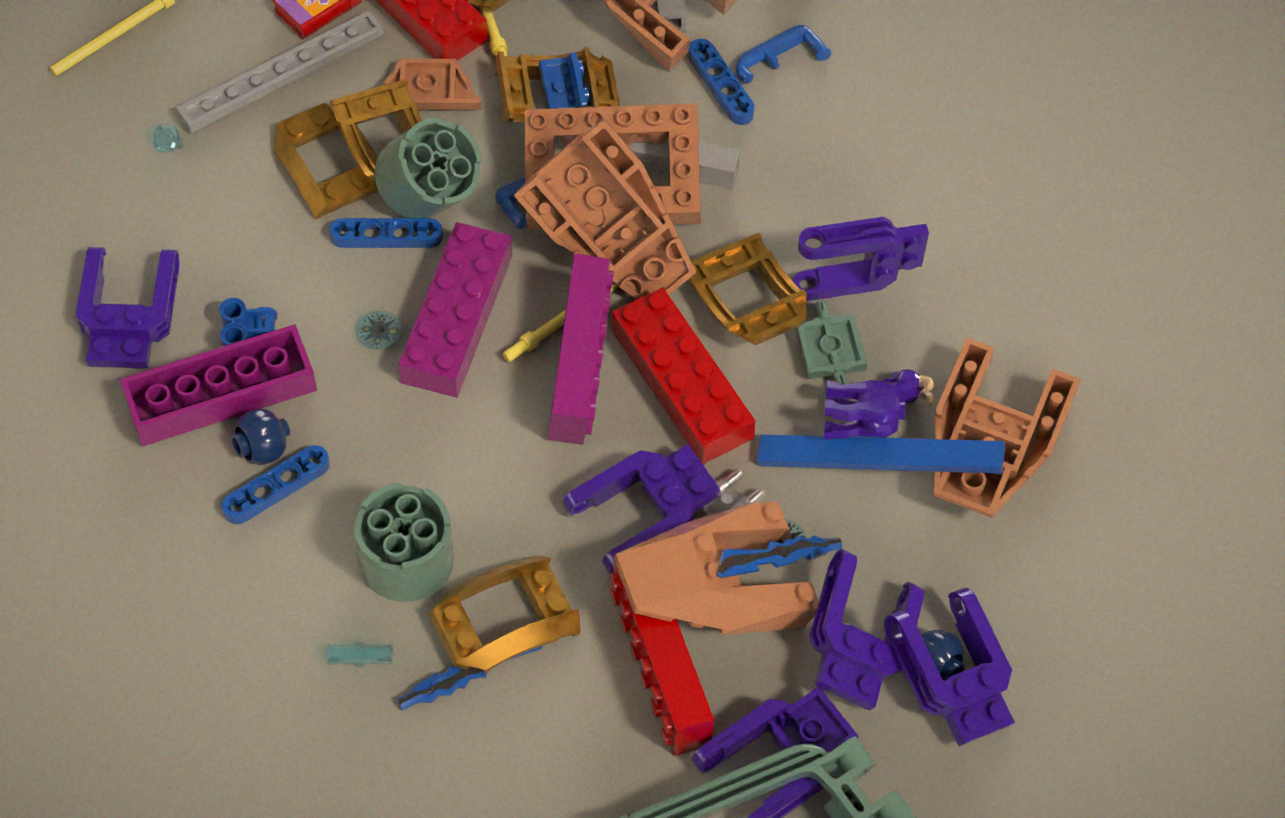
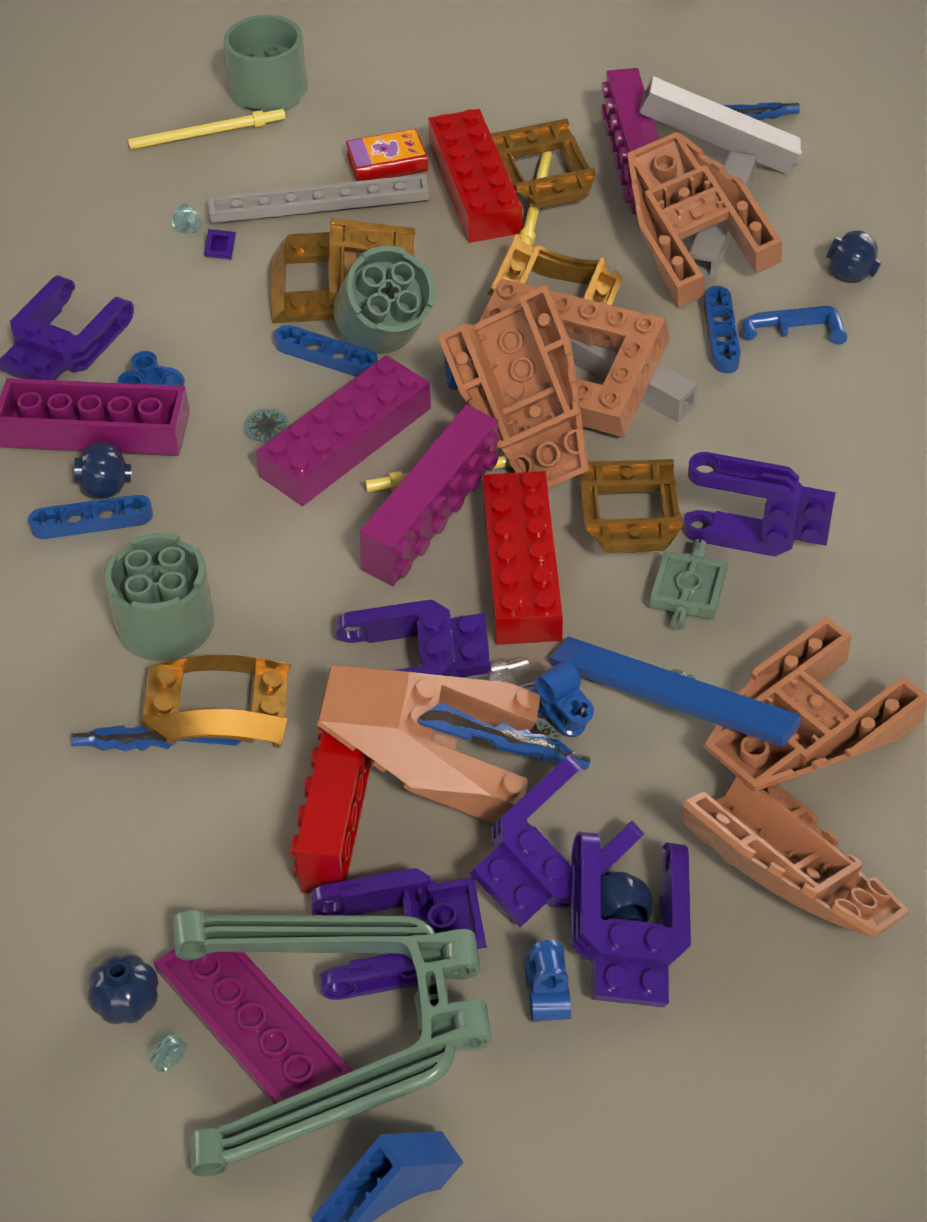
camera: 30 degrees right, 10 degrees down
clear light blue pin [326,641,393,667] -> none
nougat wing [384,59,481,110] -> none
blue bracket [538,52,589,109] -> none
dark purple animal [824,369,935,440] -> none
none -> dark purple slope [204,229,236,260]
none -> blue piece [525,940,571,1022]
none -> blue piece [531,661,594,737]
none -> nougat wedge [682,777,909,939]

